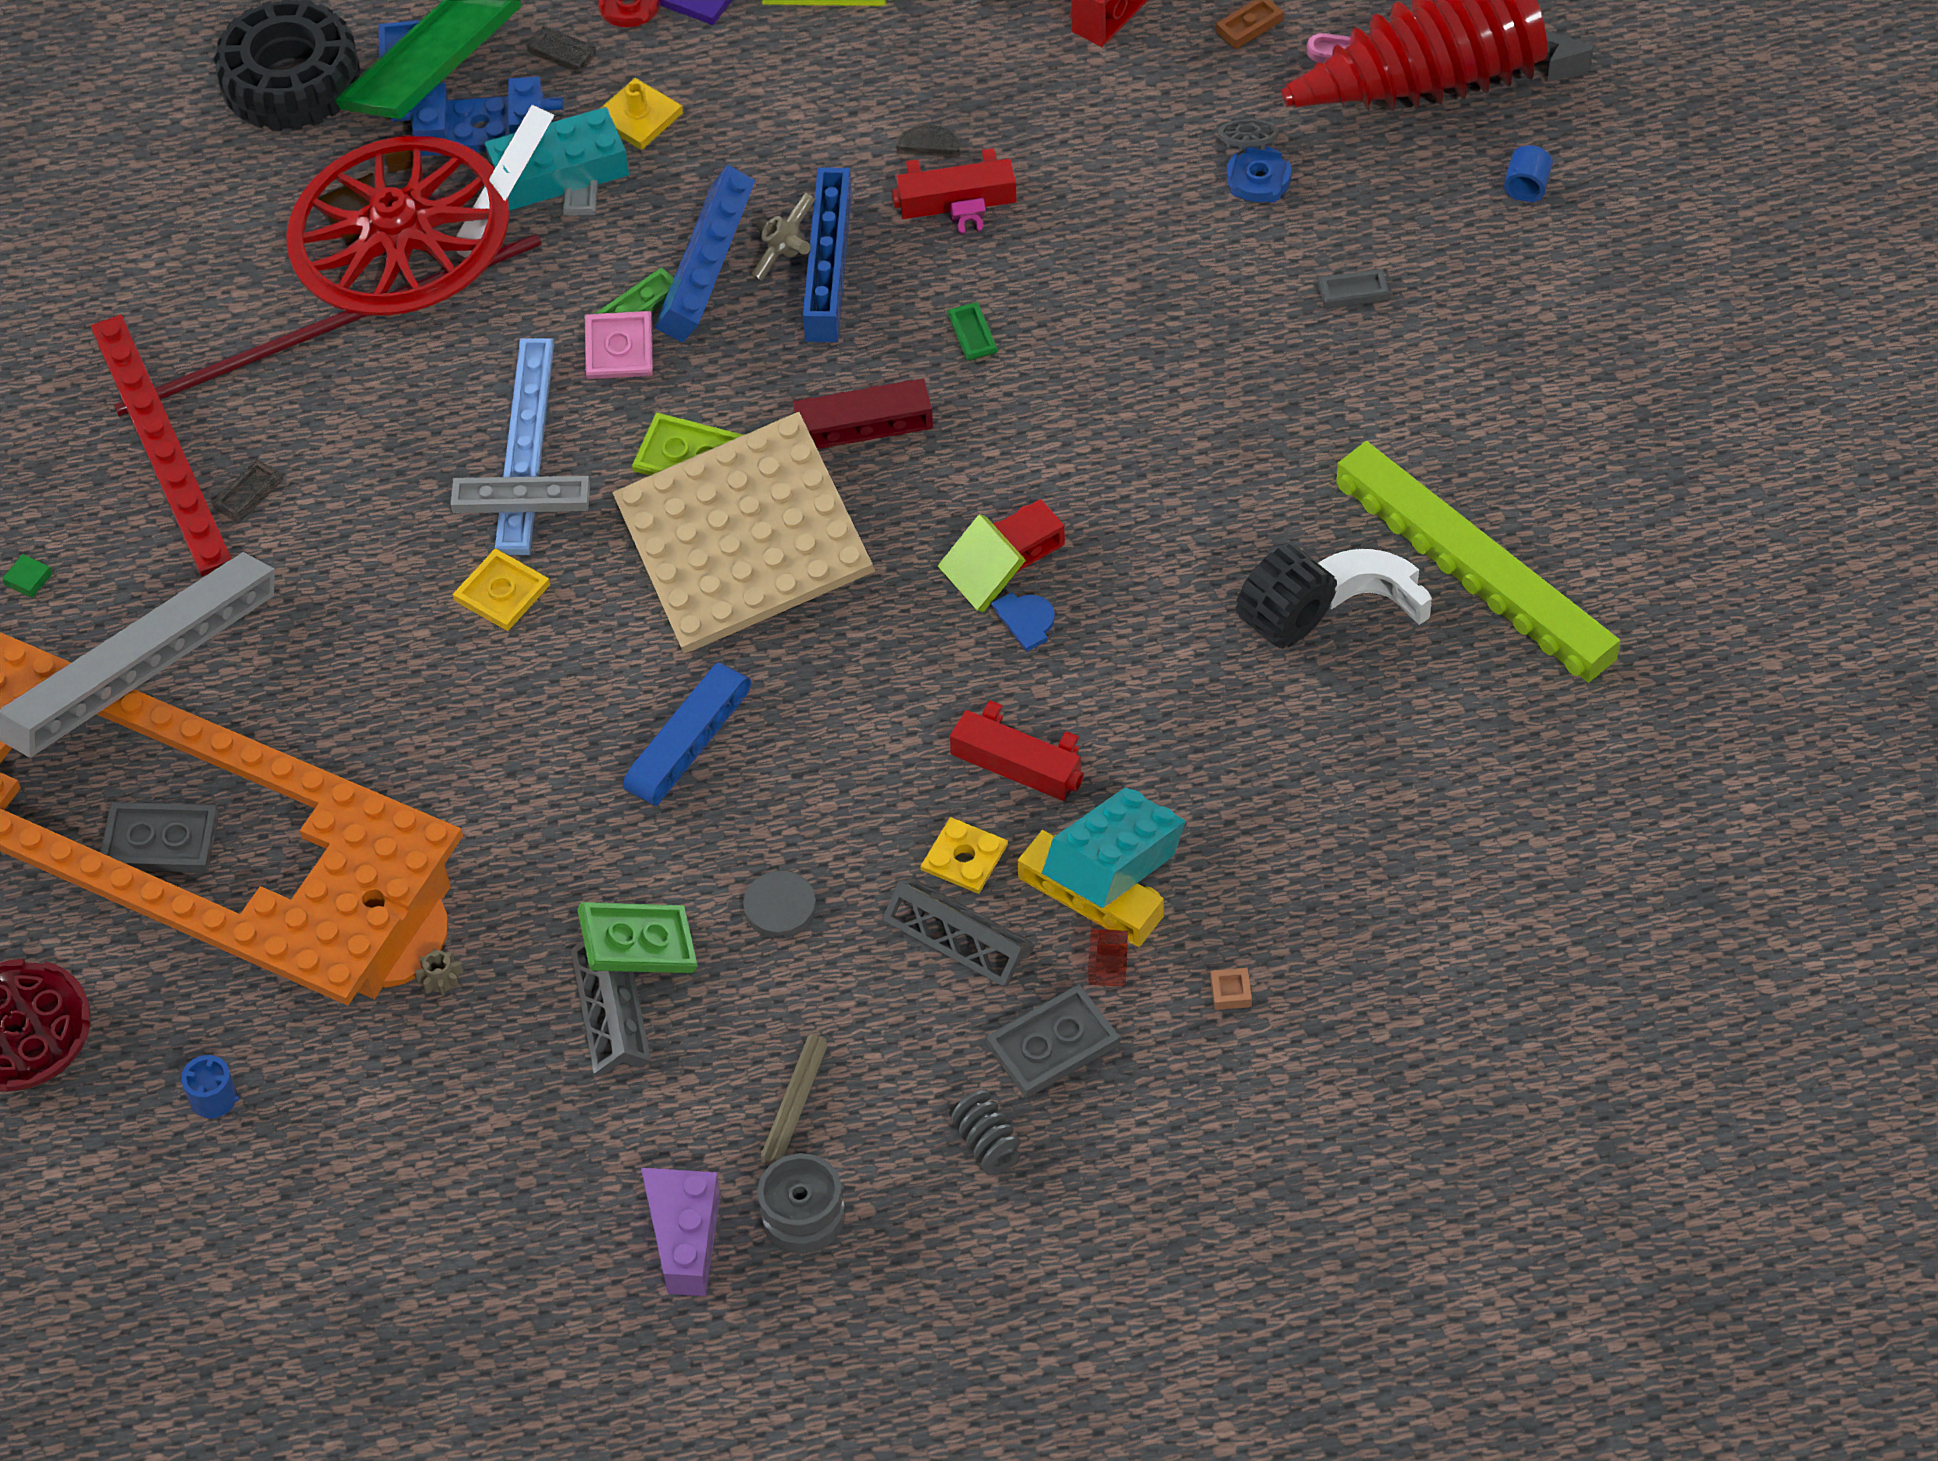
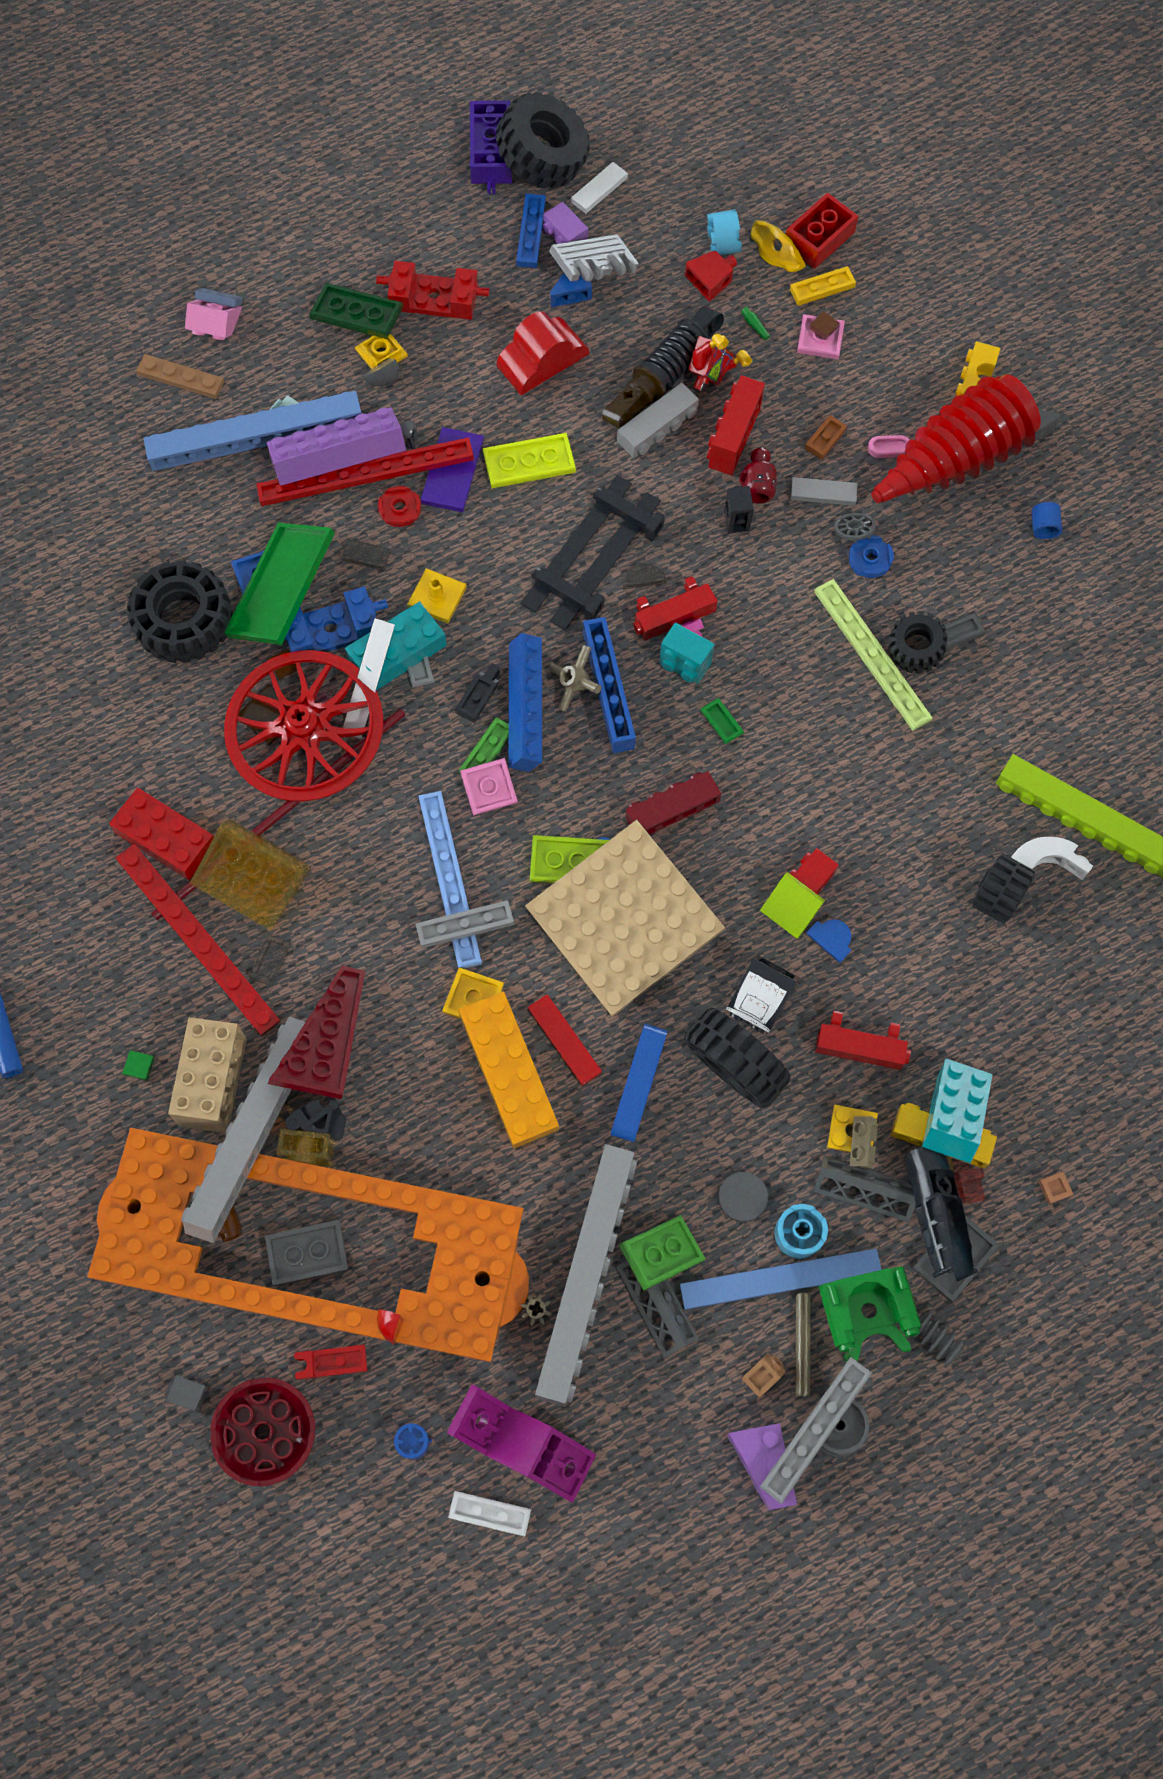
camera: 20 degrees left, 15 degrees up
none -> red brick [109,787,217,881]
none -> tan brick [168,1017,247,1133]
none -> clear yellow slope [190,820,311,931]
none -> reddish brown brick [218,1205,242,1242]
none -> dark red wing [268,966,365,1099]
none -> clear yellow brick [276,1129,335,1167]
none -> black piece [285,1096,346,1143]
none -> red plate [294,1345,368,1380]
none -> red brick [376,1309,404,1345]
none -> magenta bracket [447,1385,597,1503]
none -> white tile [448,1491,531,1536]
none -> black hinge [455,663,500,723]
none -> light orange brick [459,992,559,1149]
none -> black fence [520,475,665,631]
none -> red tile [527,994,602,1086]
none -> light grey brick [535,1144,637,1407]
none -> teal brick [659,623,715,684]
none -> medium blue tile [679,1249,881,1310]
none -> black tyre [684,1007,791,1109]
none -> black brick [724,486,754,534]
none -> slope [726,955,800,1033]
none -> dark red piece [739,448,777,504]
none -> medium nougat bracket [742,1353,786,1398]
none -> light grey tile [760,1357,872,1504]
none -> medium azure brick [774,1204,828,1259]
none -> light grey tile [790,477,857,506]
none -> yellowish green tile [814,579,932,731]
none -> green piece [819,1266,922,1363]
none -> dark tan hinge [850,1116,879,1169]
none -> black tyre [889,611,948,674]
none -> black piece [904,1147,978,1281]

